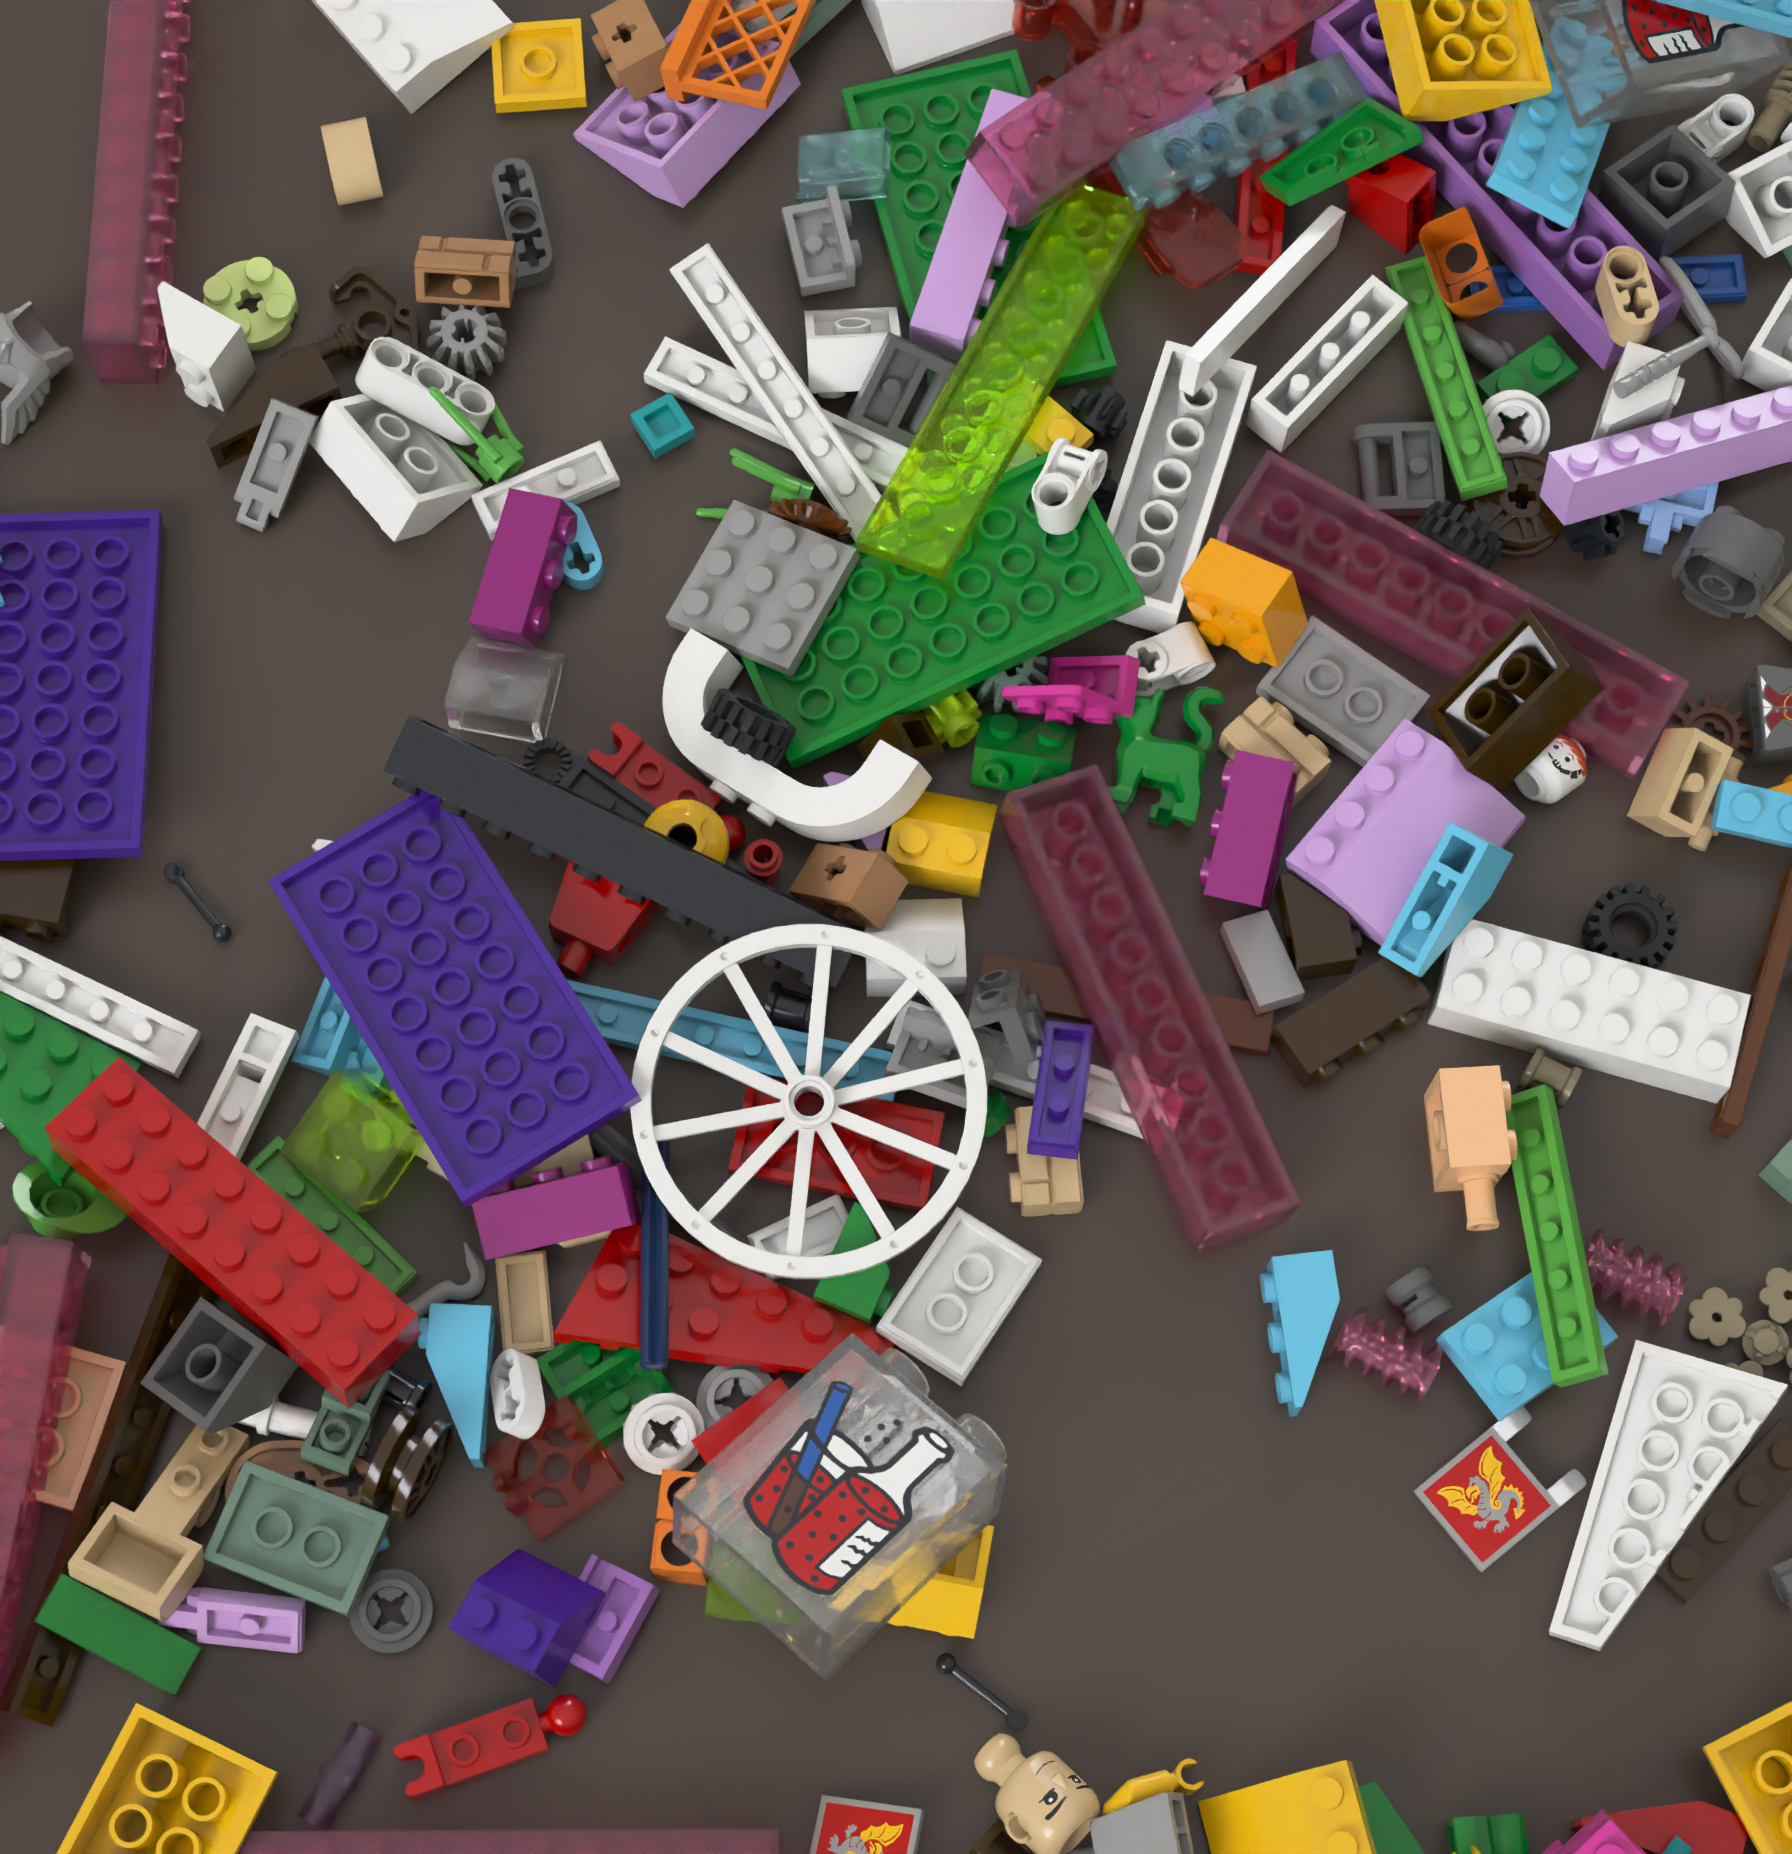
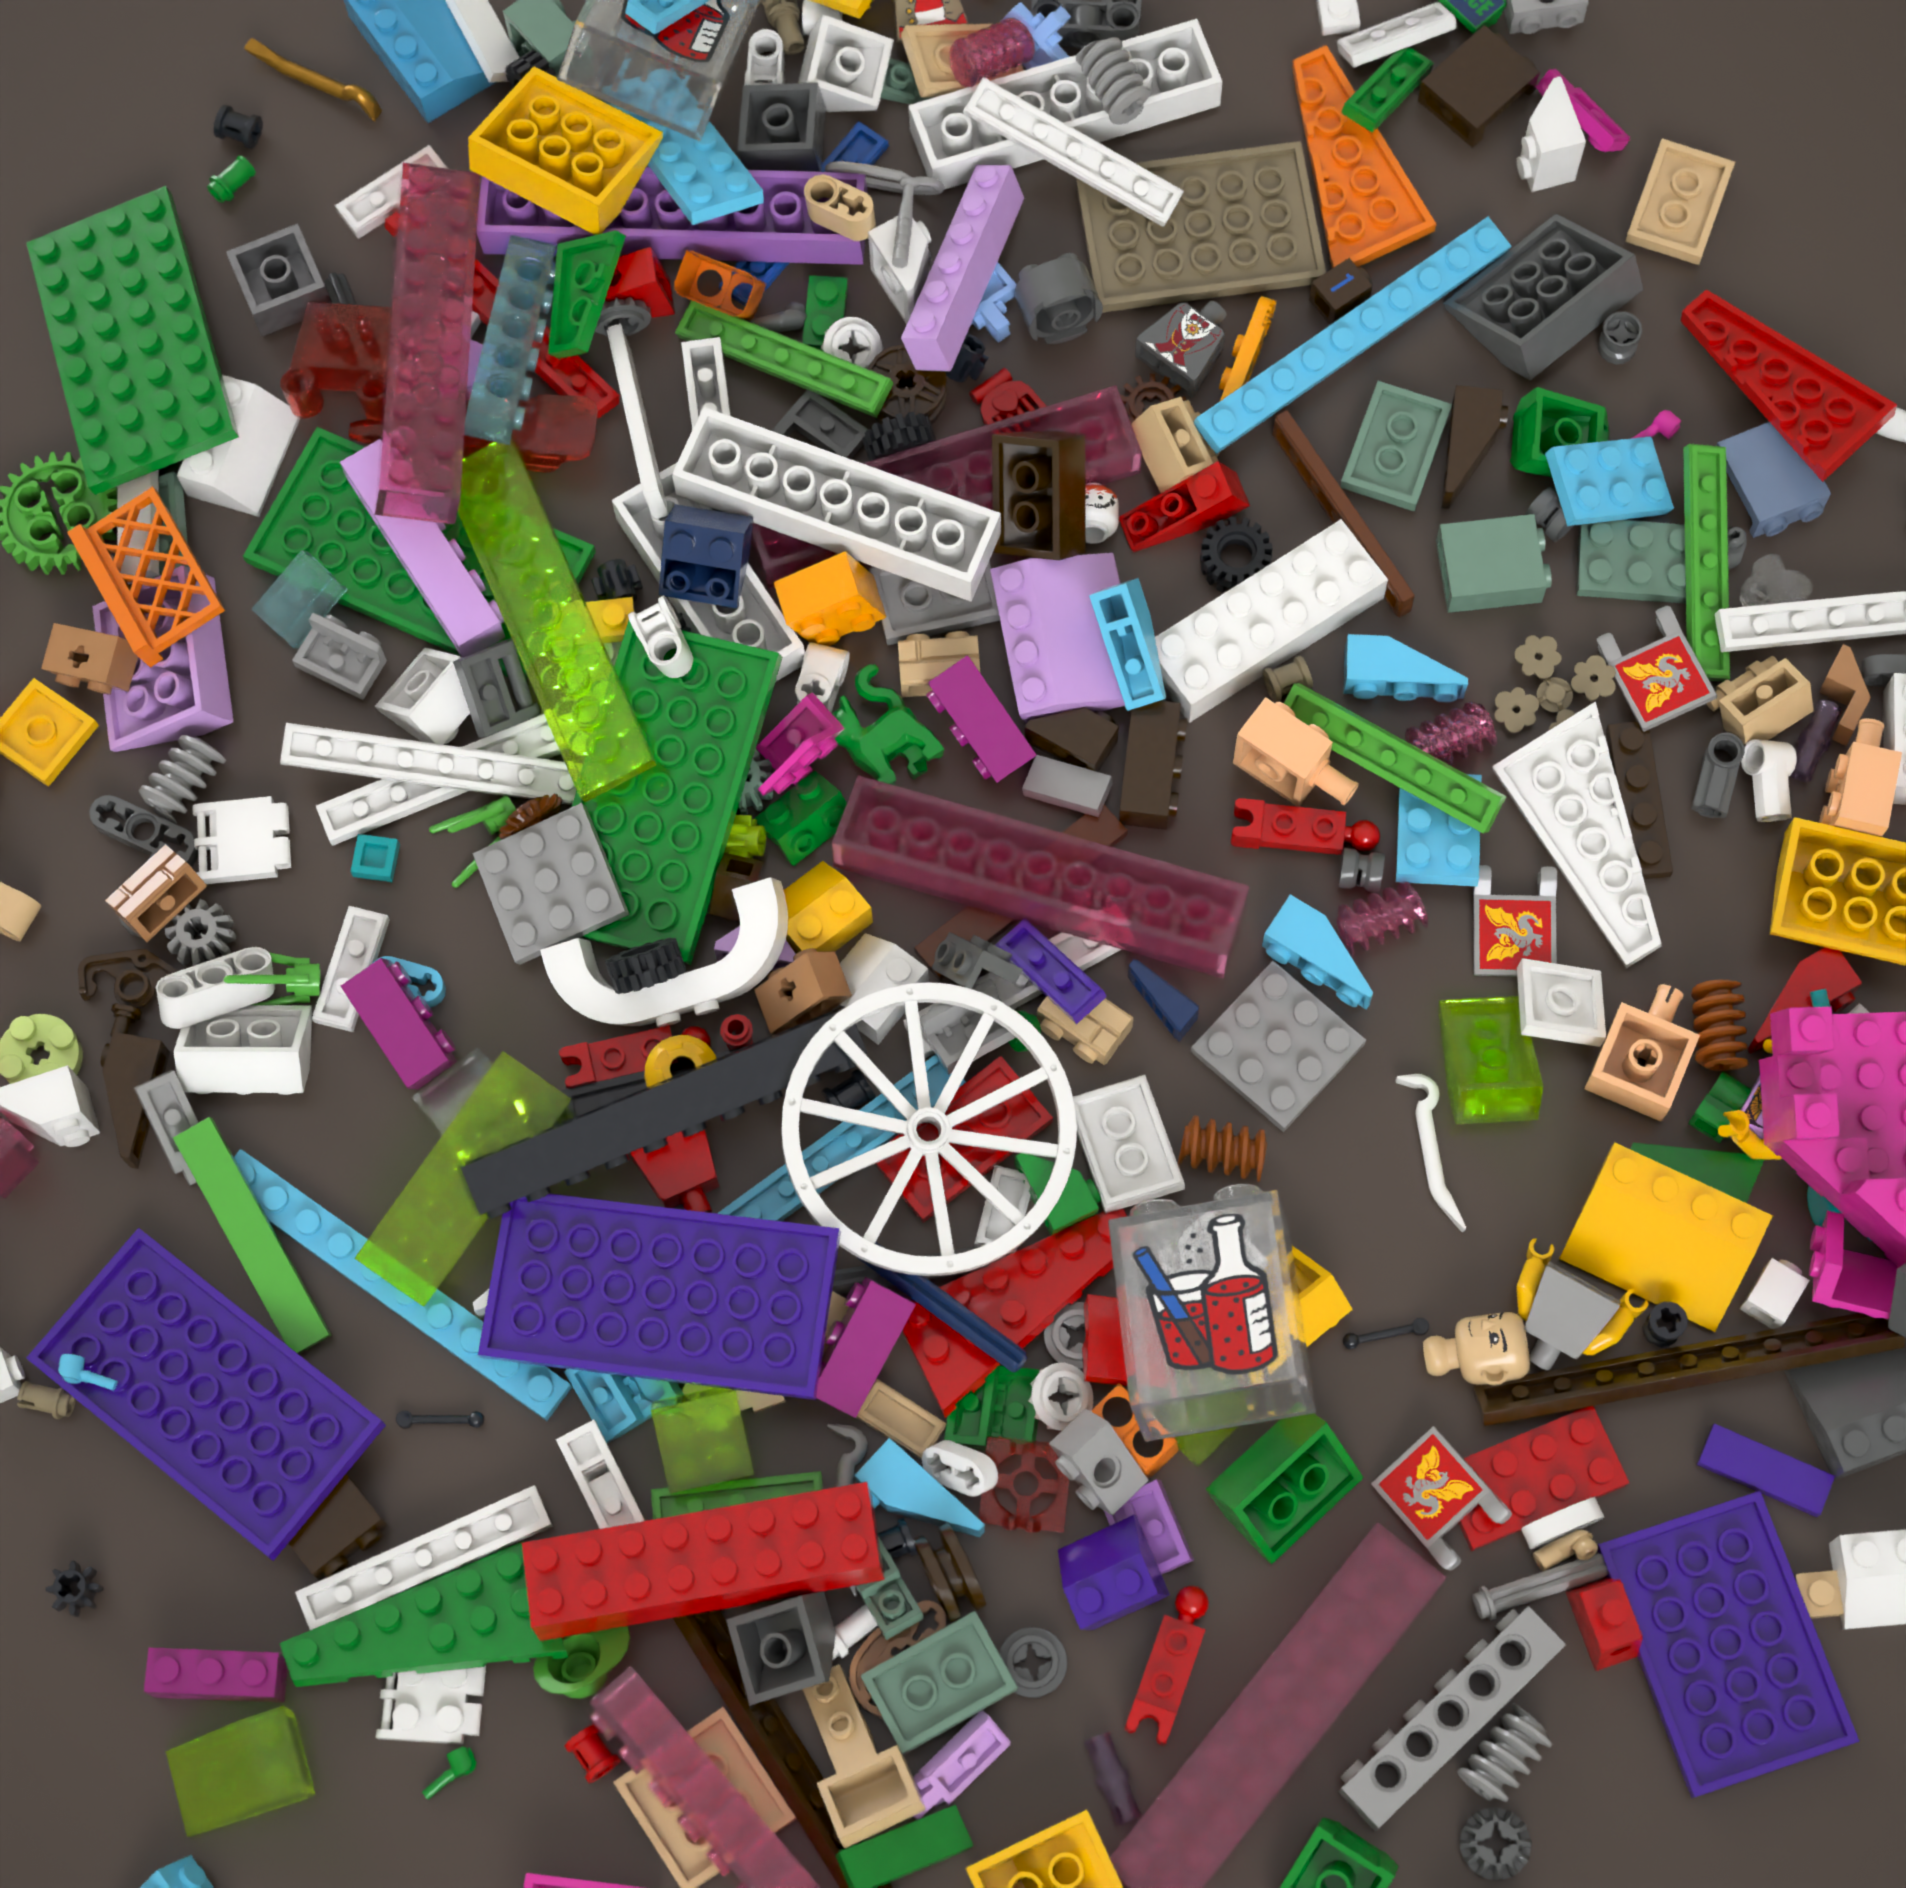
camera: 45 degrees left, 0 degrees up
none -> light grey piece [138,735,226,824]
none -> bright green tile [173,1117,331,1354]
none -> white plate [192,796,291,884]
none -> medium azure plate [234,1149,572,1421]
none -> clear neon green plate [354,1051,572,1307]
none -> dark grey gear [595,297,651,336]
none -> dark blue slope [658,504,753,608]
none -> white brick [672,406,1001,602]
none -> red piece [969,368,1047,434]
none -> light grey brick [1049,1408,1149,1516]
none -> red slope [1119,461,1250,552]
none -> dark blue slope [1128,959,1199,1042]
none -> dark orange piece [1178,1115,1268,1183]
none -> light grey plate [1190,961,1366,1132]
none -> green slope [1206,1403,1364,1565]
none -> red plate [1231,798,1380,855]
none -> medium azure slope [1344,634,1468,702]
none -> white piece [1395,1074,1466,1232]
none -> clear neon green slope [1438,996,1544,1124]
none -> white plate [1517,958,1606,1047]
none -> light nougat brick [1584,984,1700,1122]
none -> dark orange piece [1691,980,1749,1071]

